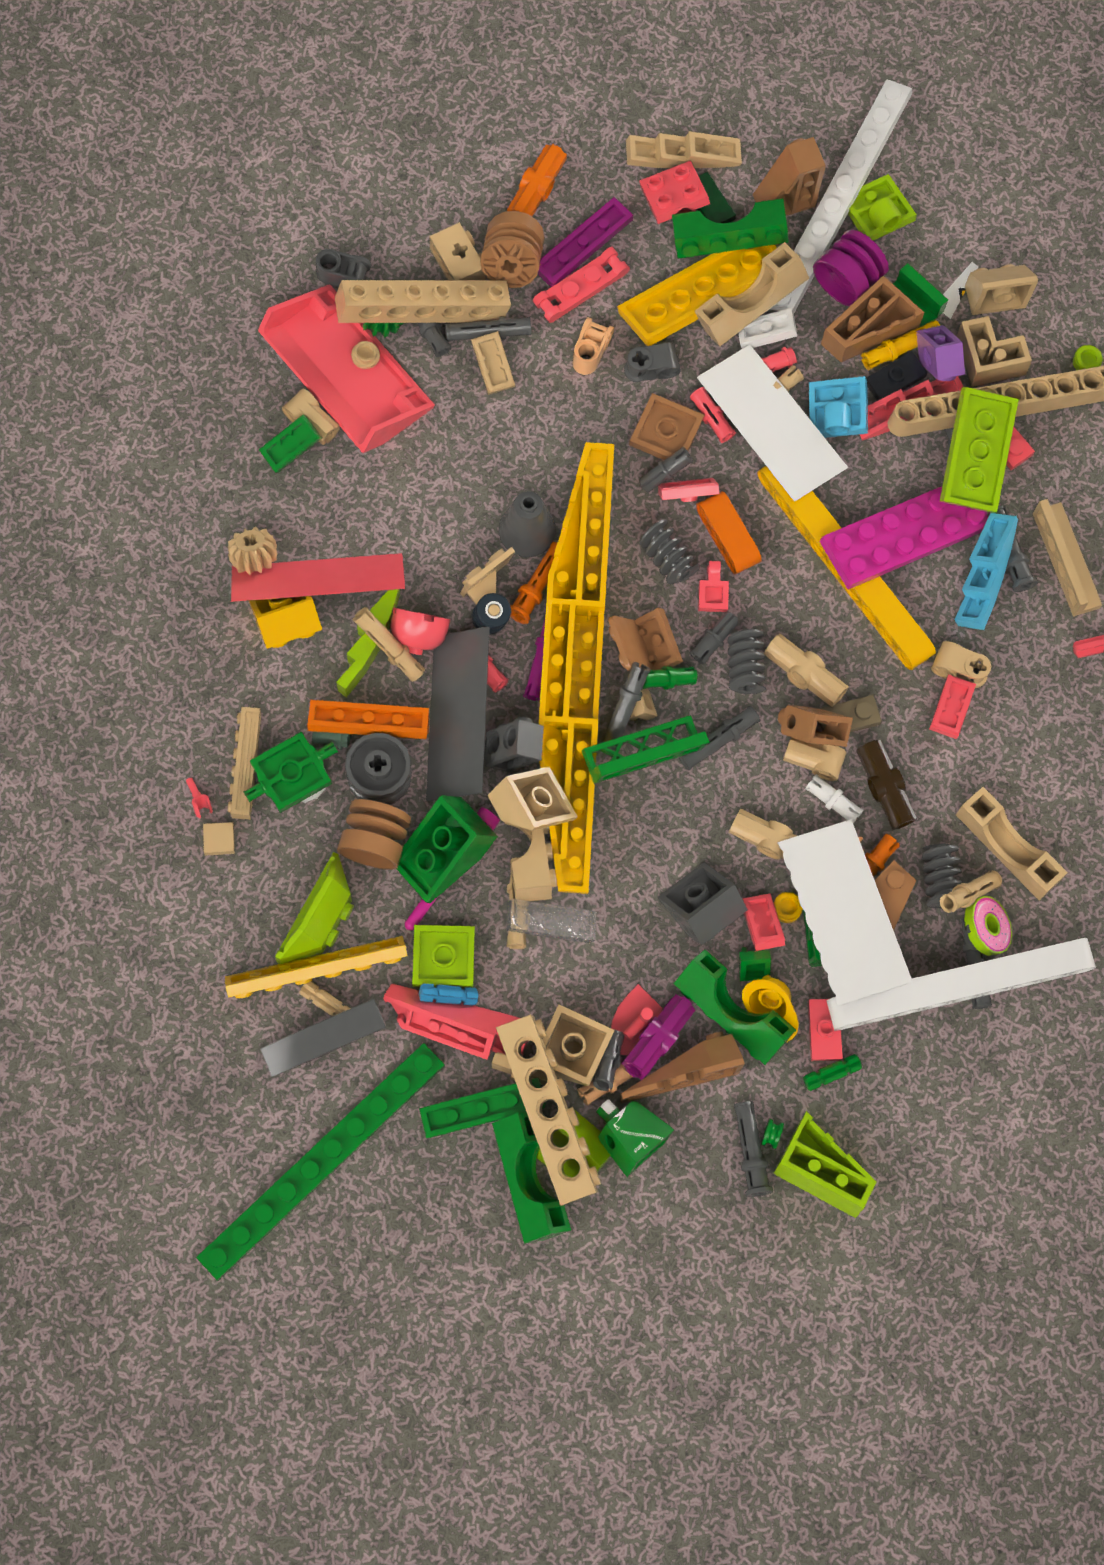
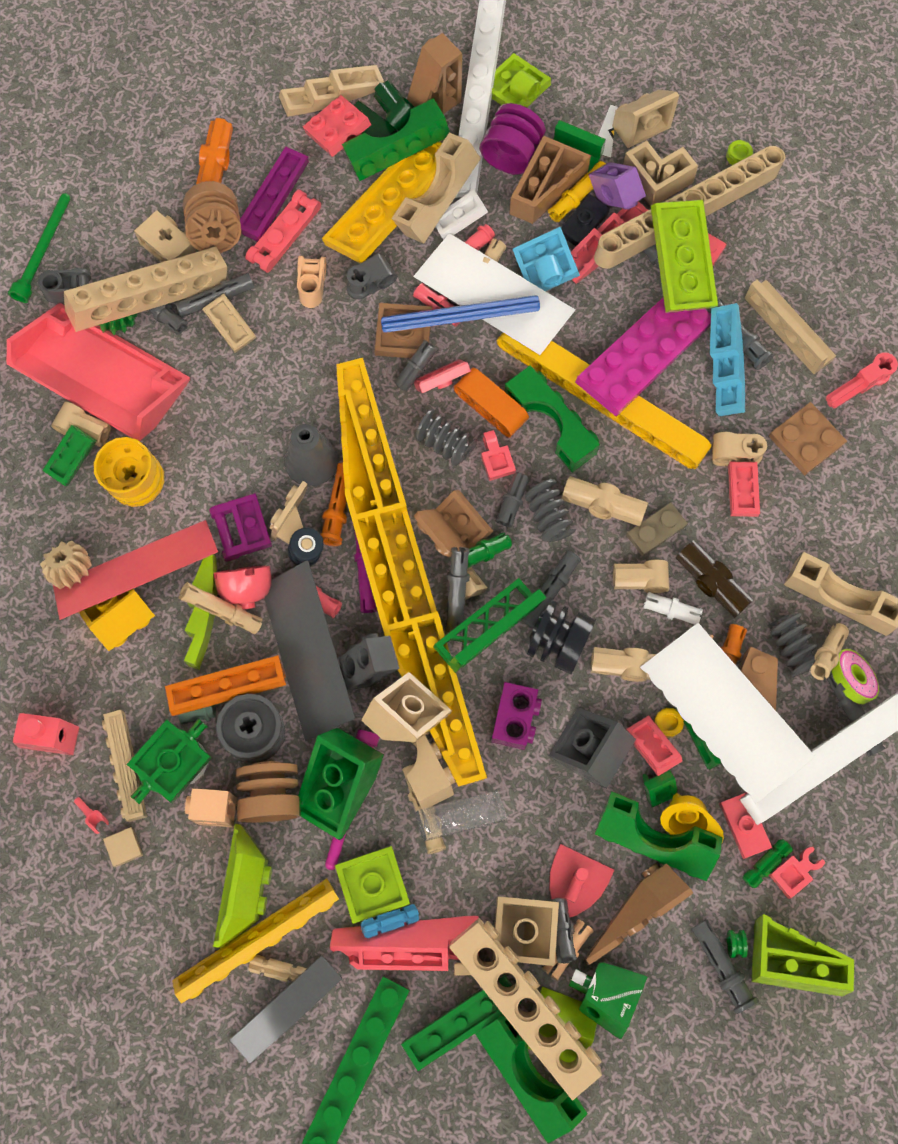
camera: 15 degrees left, 0 degrees up
tan plate [351,341,380,369] -> none
magenta piece [622,994,696,1080] -> none
medium nougat torso [778,705,853,747] -> none
none -> green piece [8,193,70,303]
none -> coral torso [13,713,79,755]
none -> yellow wheel [94,437,164,507]
none -> light nougat brick [185,788,237,827]
none -> magenta plate [209,493,272,562]
none -> dark green piece [374,80,414,131]
none -> axle [381,295,540,333]
none -> magenta brick [491,682,542,750]
none -> green arch [504,365,600,473]
none -> black wheel [527,600,596,675]
none -> medium nougat plate [769,402,847,476]
none -> coral plate [769,847,825,899]

